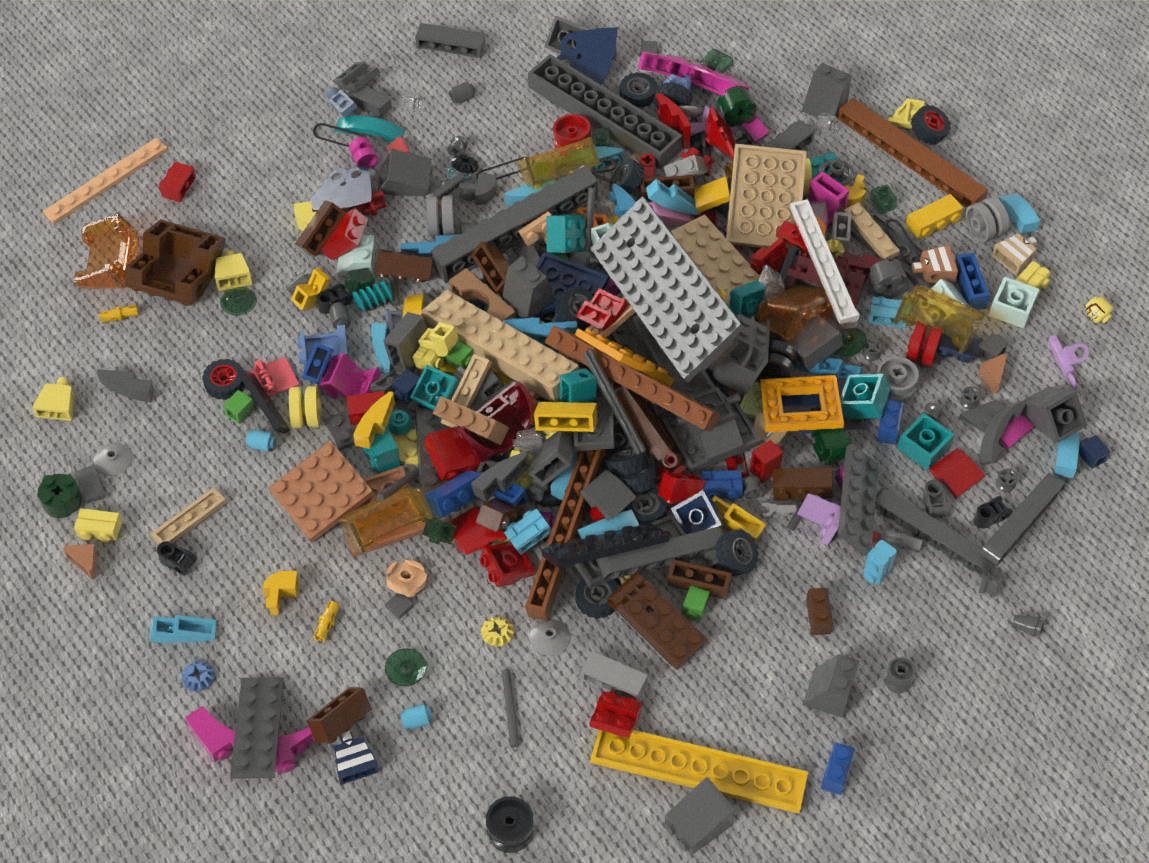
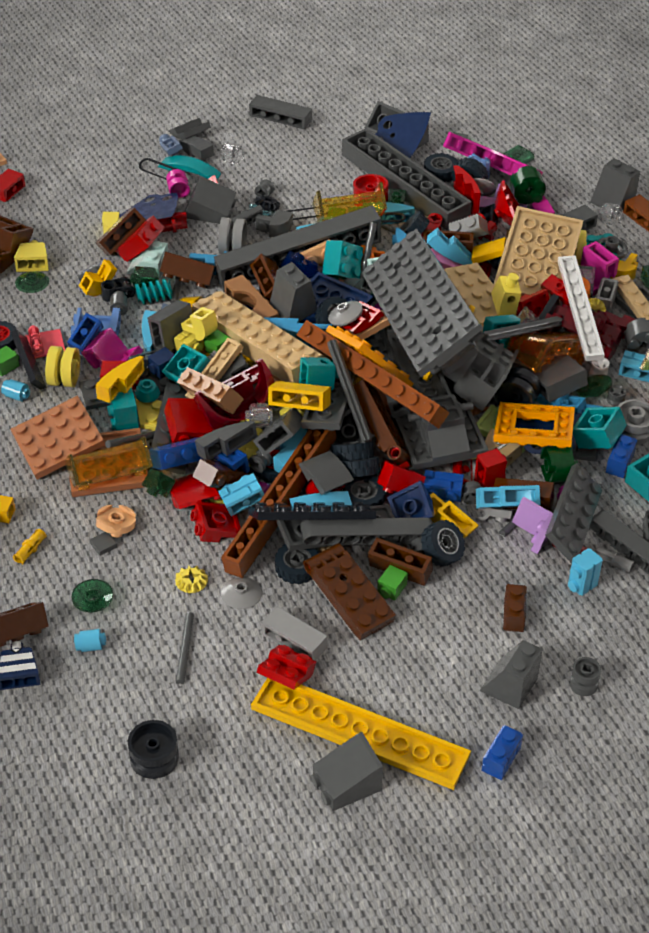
camera: 10 degrees right, 10 degrees down
dark grey brick [449,82,475,103] -> none
none -> clear blue slope [279,251,321,278]
none -> light grey dish [328,301,363,326]
none -> medium azure slope [475,485,540,509]
none -> dark grey axle [482,316,562,342]
none -> light yellow torso [491,273,521,316]

